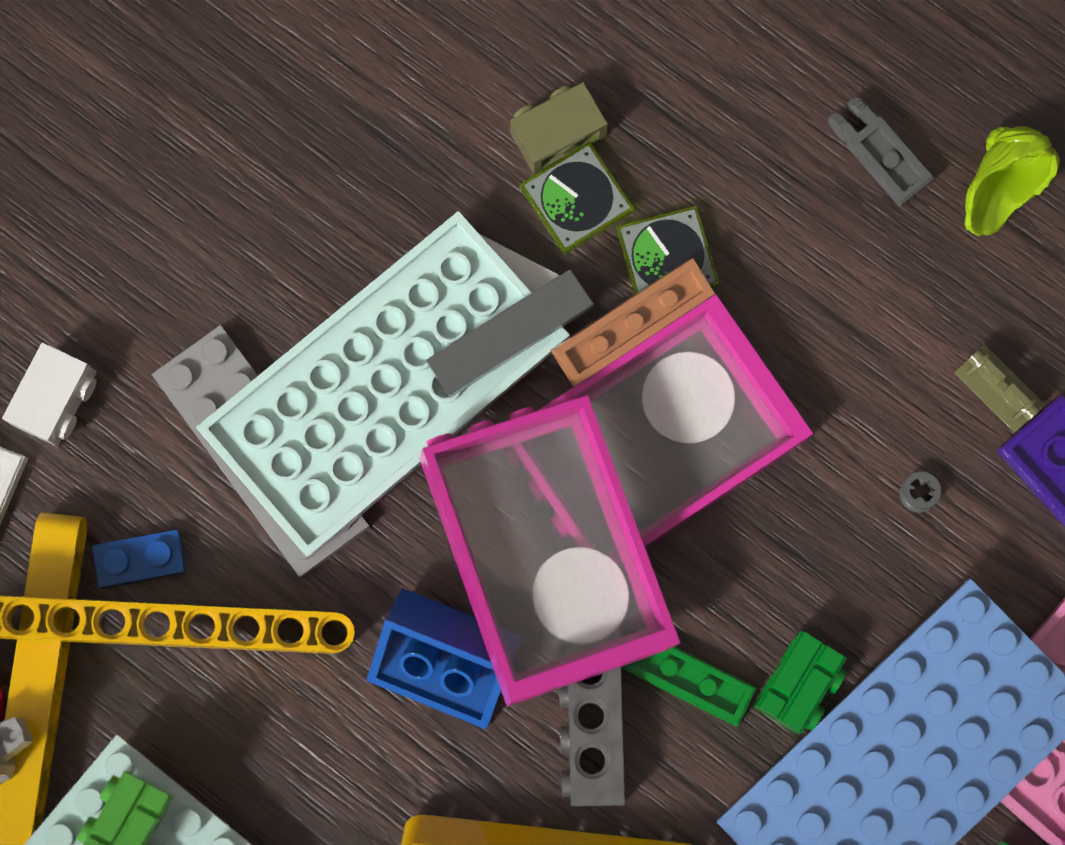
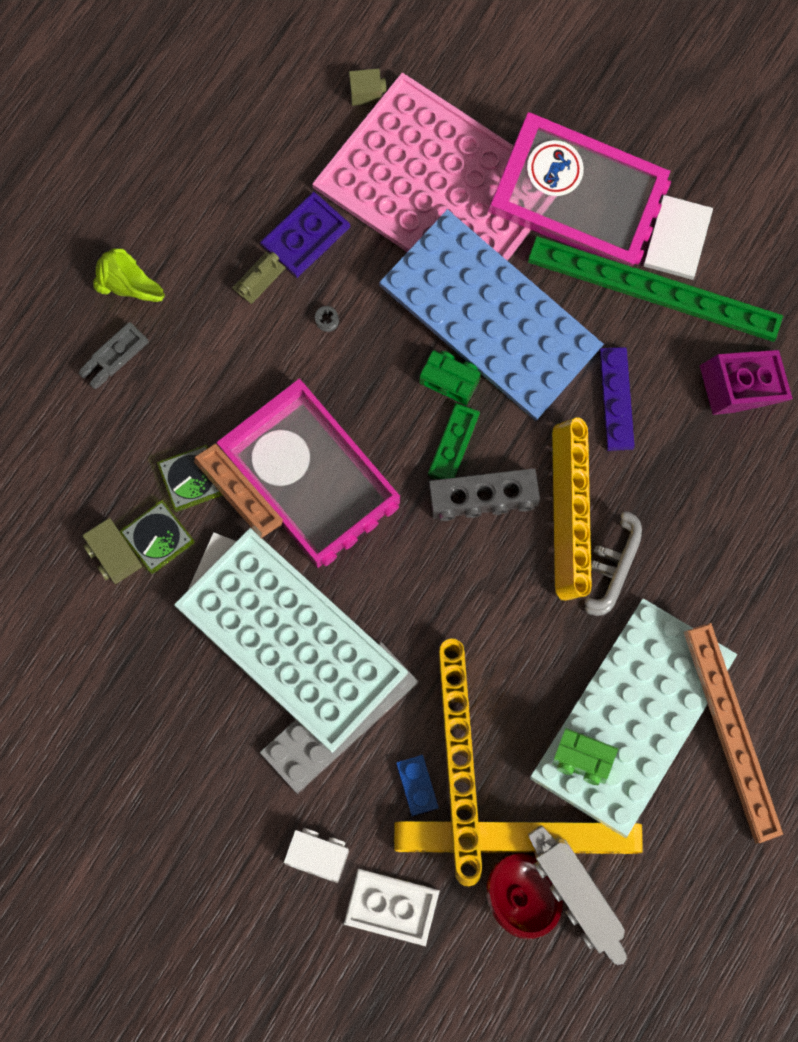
camera: 95 degrees left, 5 degrees down
blue slope [366,588,523,729] -> none
clear window [419,394,680,707] -> none
dark grey tile [426,270,594,398] -> none

